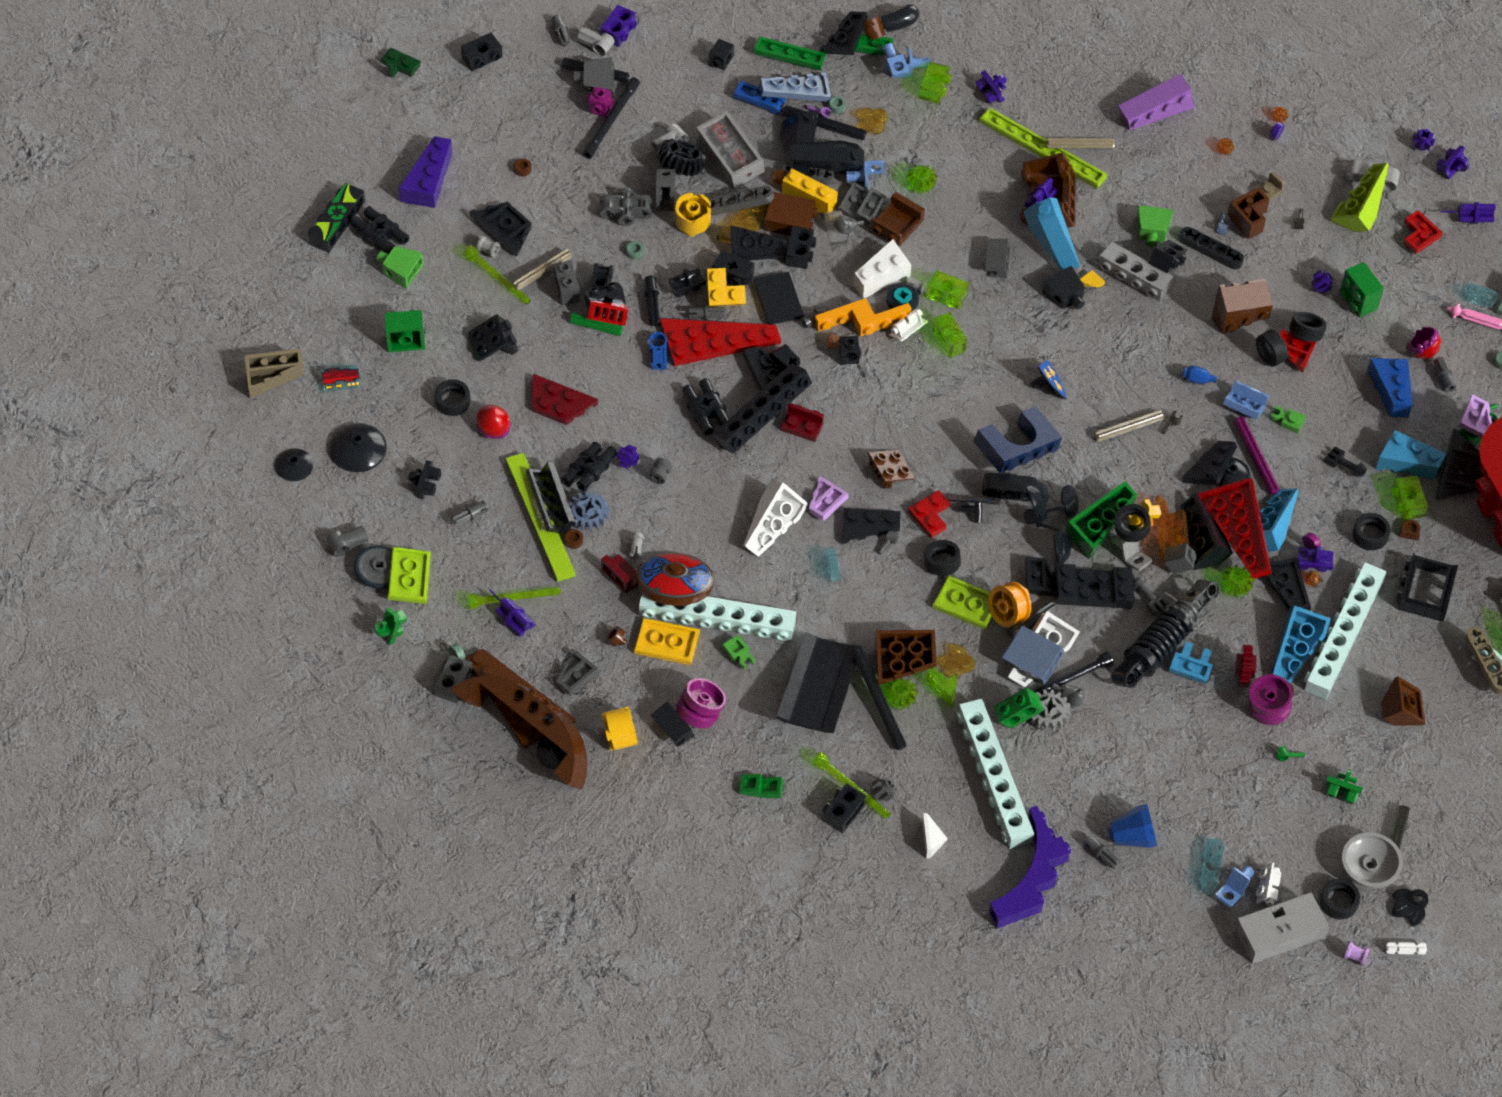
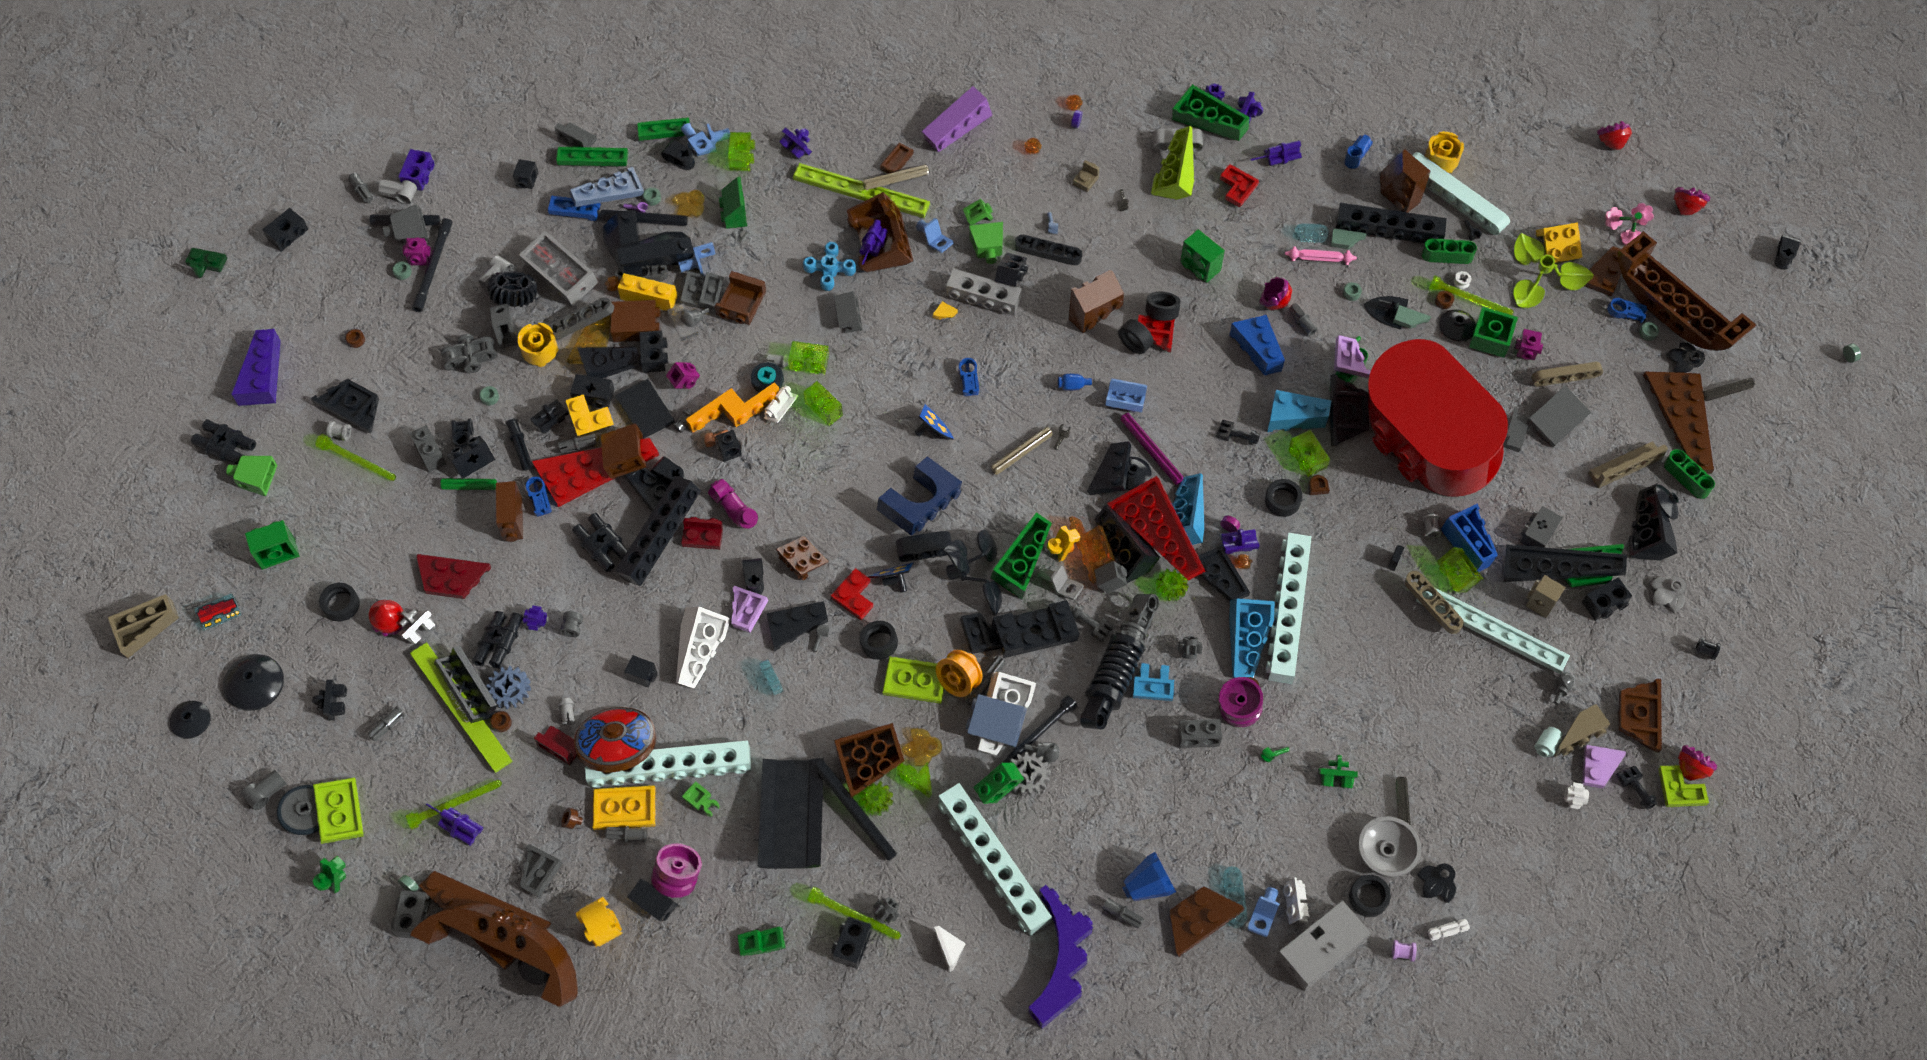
camera: 15 degrees left, 5 degrees up
black brick [308,183,365,253] -> none
black bracket [468,314,518,362] -> none
dark tan axle [513,249,572,290] -> none
red slope [587,300,628,326] -> none
black wing [819,11,868,55] -> none
white wedge [854,239,911,299] -> none
black piece [864,4,920,40] -> none
clear neon green gear [906,163,937,194] -> none
dark azure wedge [1023,198,1080,271] -> none
black torso [1042,266,1085,310] -> none
black tyre [1114,504,1151,542] -> none
reddish brown brick [1227,187,1270,239] -> none
dark red gear [1234,644,1257,688] -> none
bright green plate [1270,406,1306,434] -> none
dark purple gear [1311,270,1334,293] -> none
reddish brown slope [1381,676,1425,726] -> none
black window [1396,553,1458,622] -> none
none -> sand green tile [392,261,412,280]
none -> hips [397,609,435,644]
none -> reddish brown brick [496,481,523,542]
none -> dark grey panel [555,123,597,147]
none -> reddish brown panel [601,423,646,479]
none -> dark grey axle [605,826,648,842]
none -> black brick [624,655,658,688]
none -> black piece [661,140,695,170]
none -> magenta brick [666,362,700,389]
none -> magenta piece [708,479,758,529]
none -> green slope [719,177,747,229]
none -> black piece [742,558,764,595]
none -> dark azure gear [803,242,856,291]
none -> reddish brown tile [880,142,914,174]
none -> medium blue bracket [916,218,953,253]
none -> blue piece [959,358,979,396]
none -> bright green bracket [963,199,993,225]
none -> reddish brown wing [1170,886,1245,957]
none -> green wedge [1172,84,1250,141]
none -> dark grey gear [1178,636,1202,659]
none -> dark grey brick [1178,719,1222,748]
none -> black tile [1388,545,1405,571]

